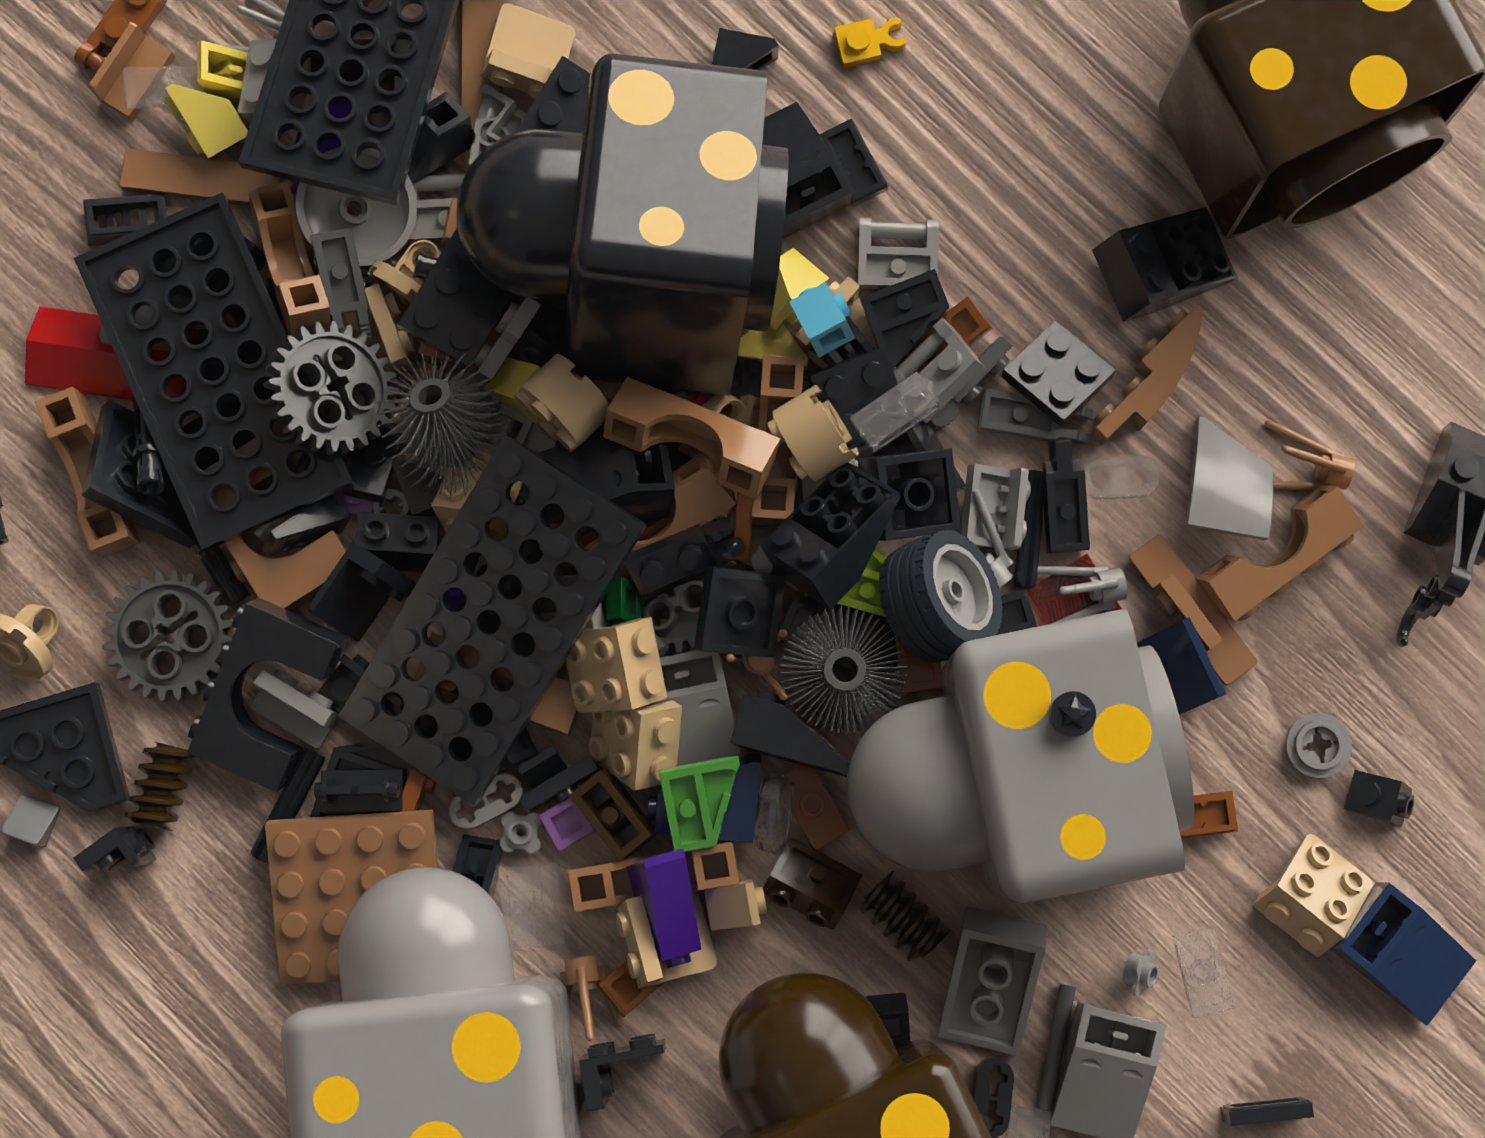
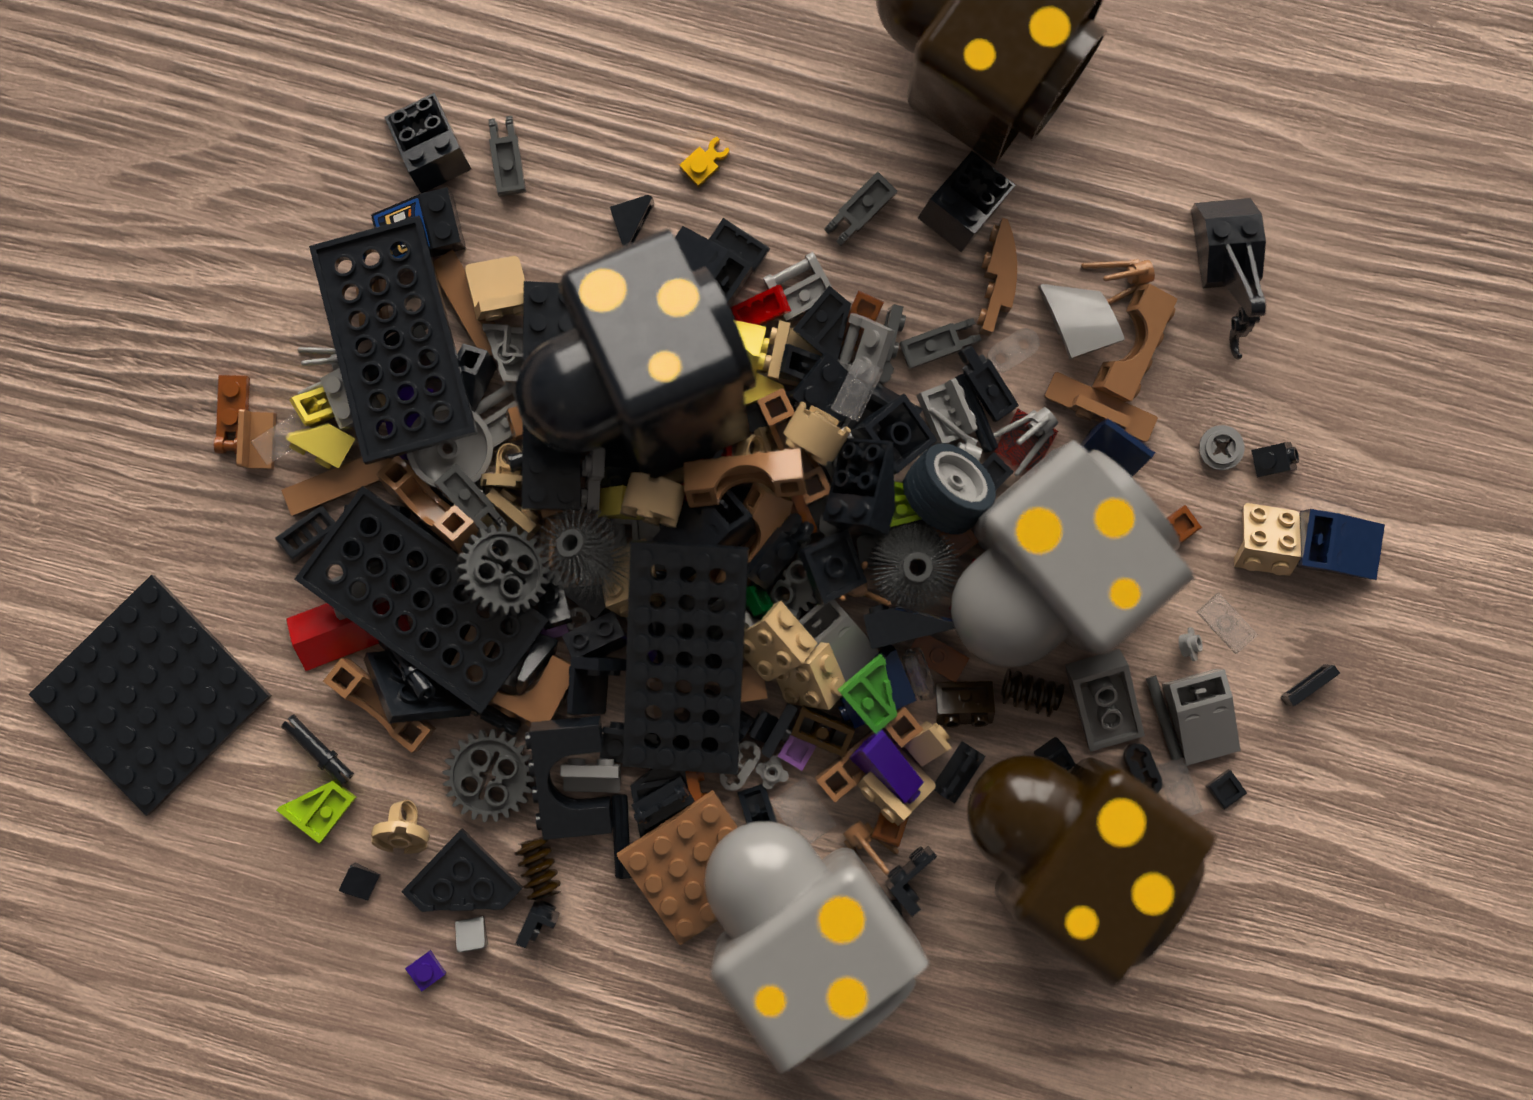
camera: 30 degrees left, 5 degrees up
medium azure brick [789,282,855,357] -> none
plate [1001,320,1116,427] -> none
black tile [1049,691,1096,737] -> none
none -> red plate [730,285,791,325]
none -> dark grey hinge [824,172,898,246]
none -> black hinge [934,741,986,804]

